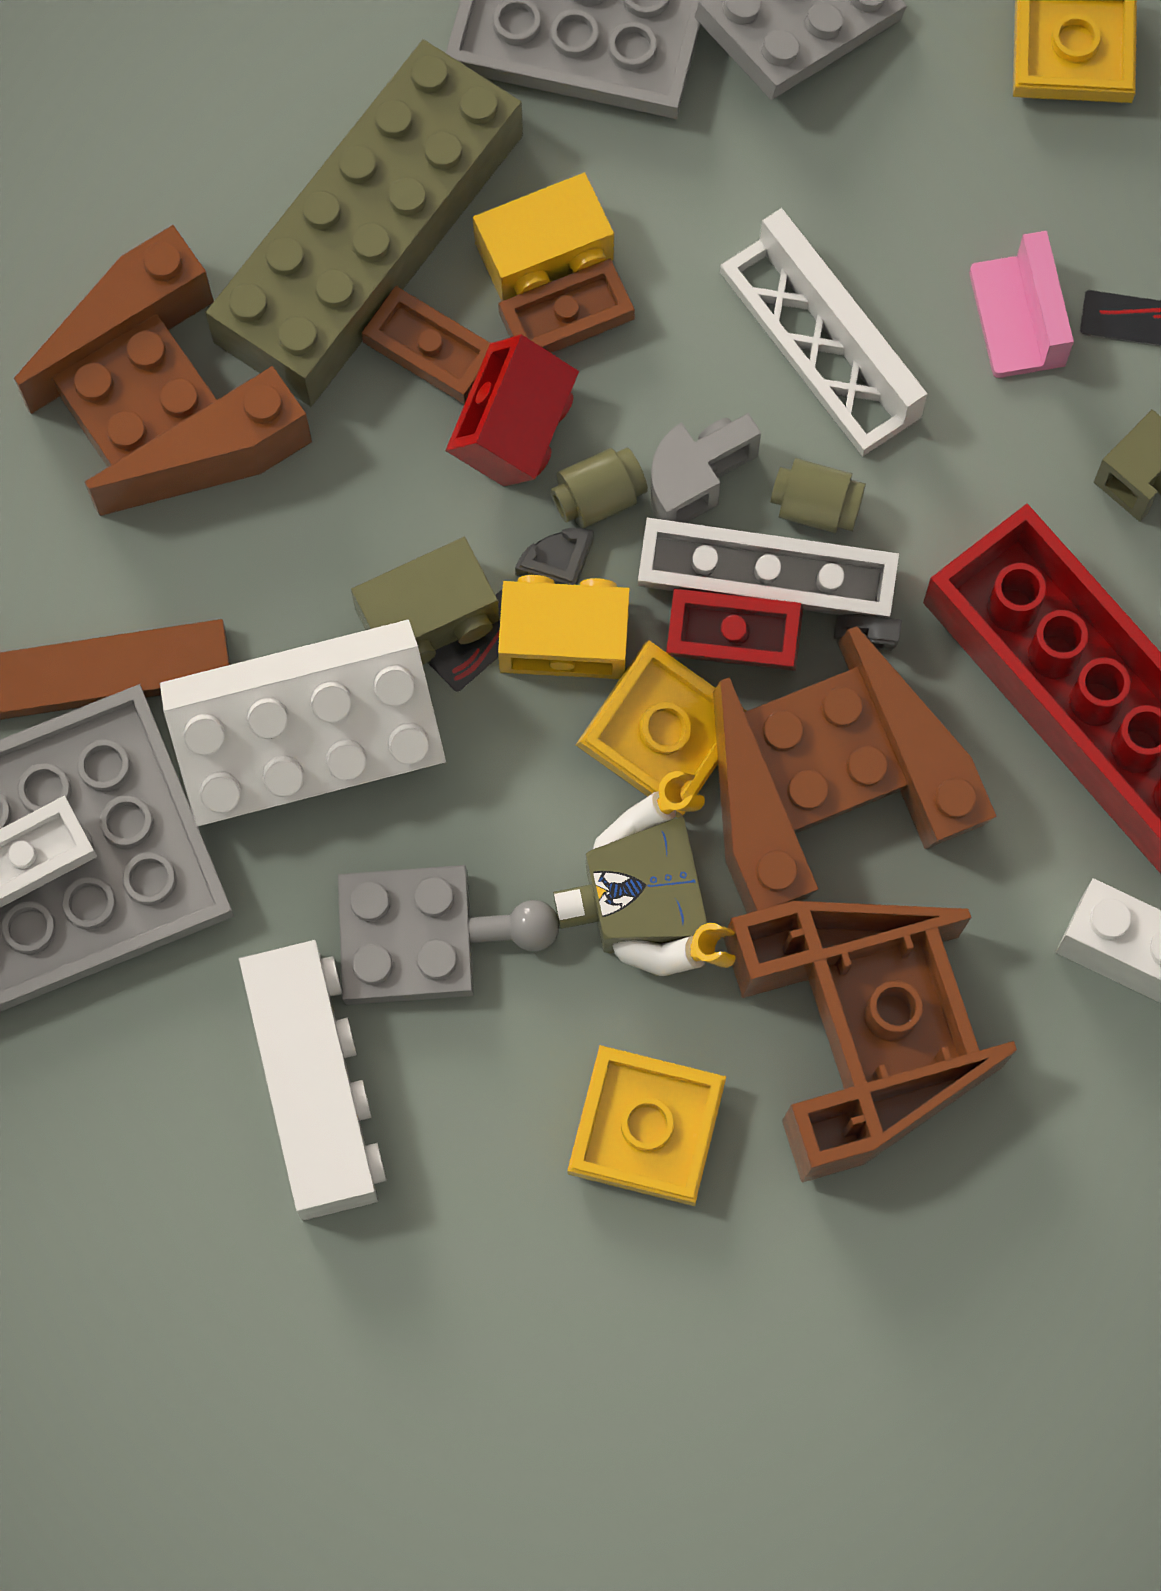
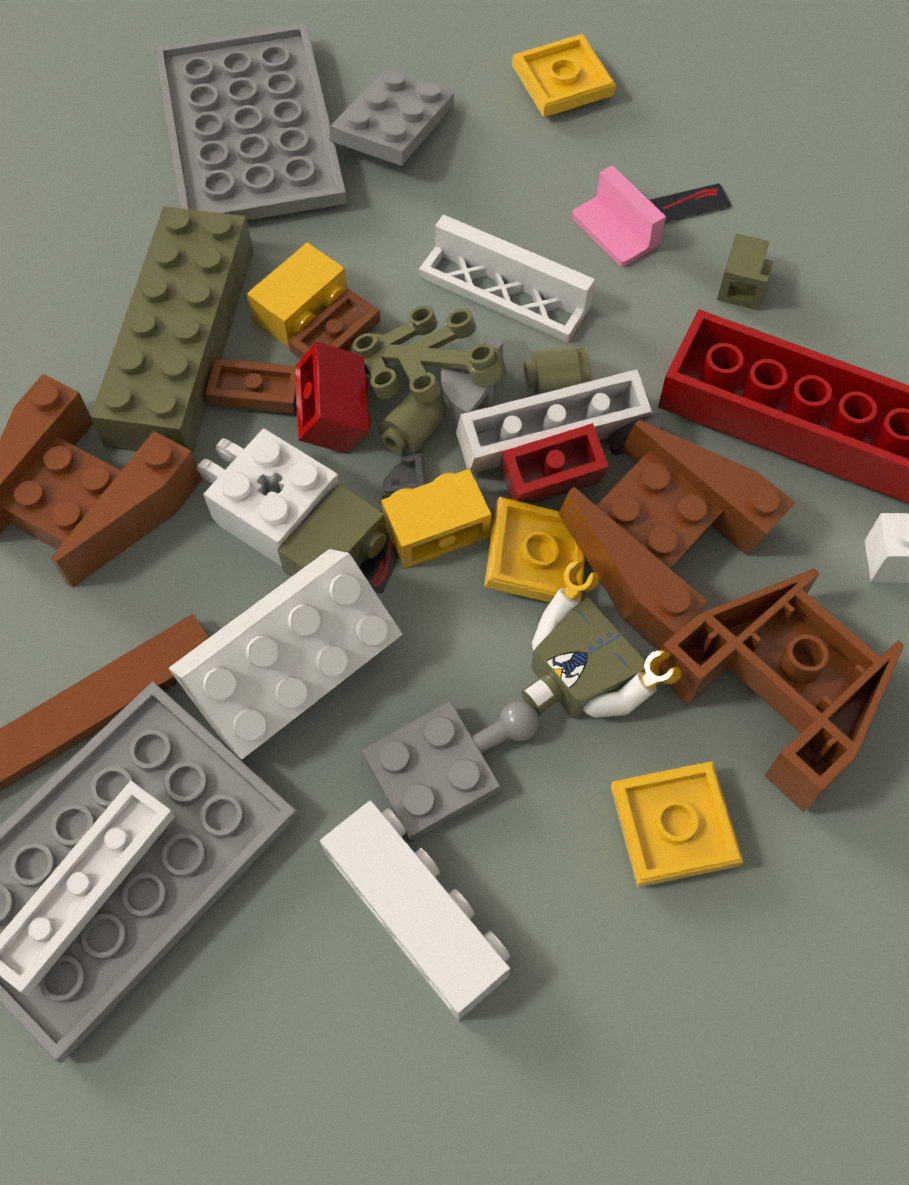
camera: 25 degrees left, 10 degrees down
none -> white hinge [196,428,339,566]
none -> olive plant [348,305,506,404]

